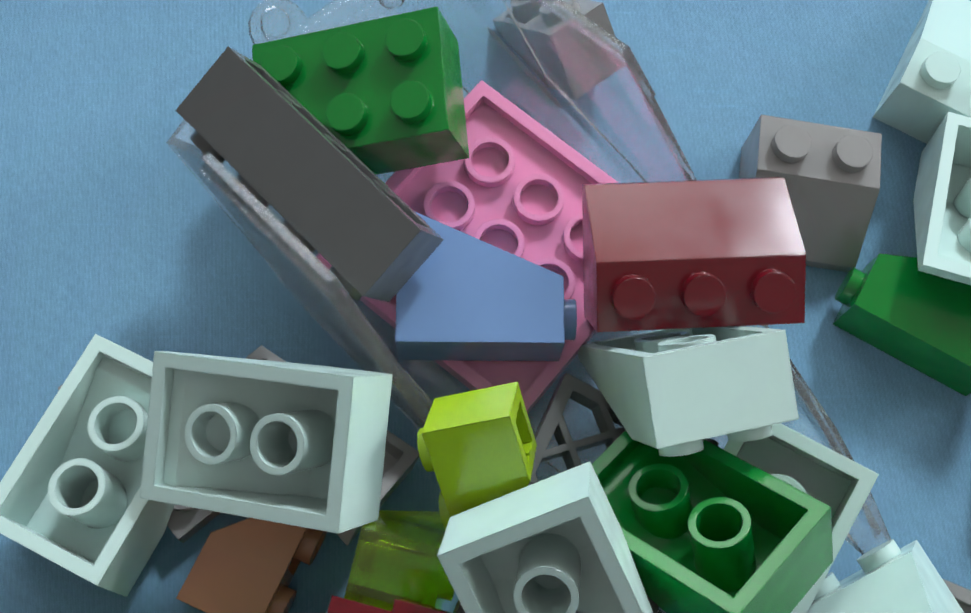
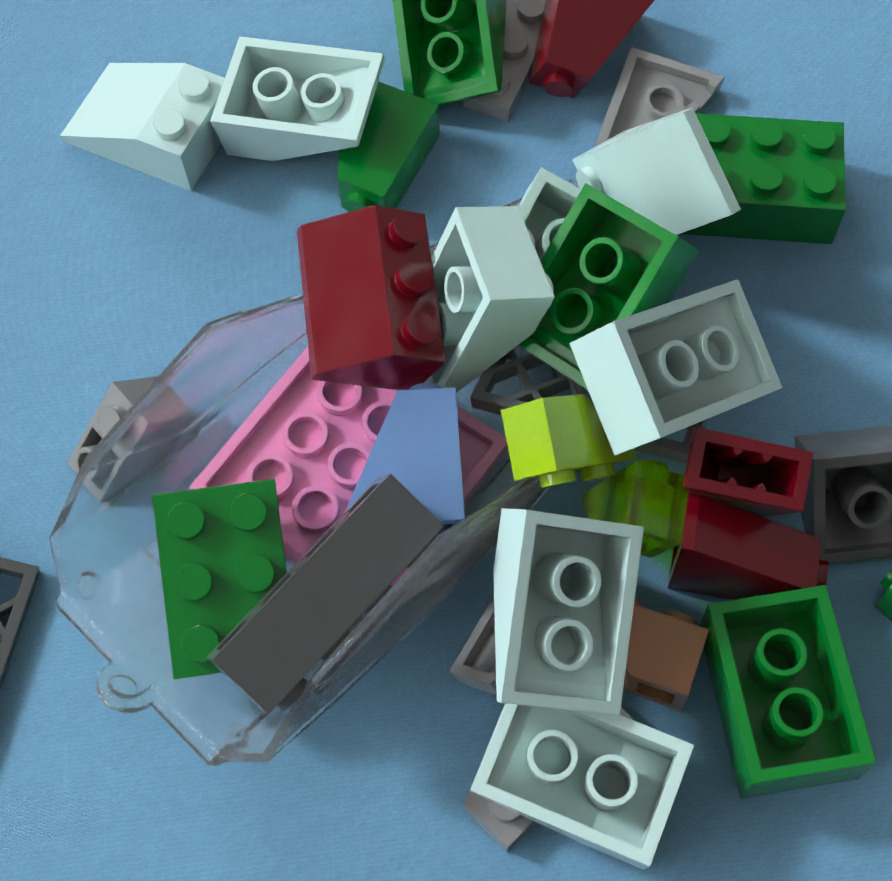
camera: 80 degrees left, 5 degrees down
light grey slope [739,114,882,272] -> none

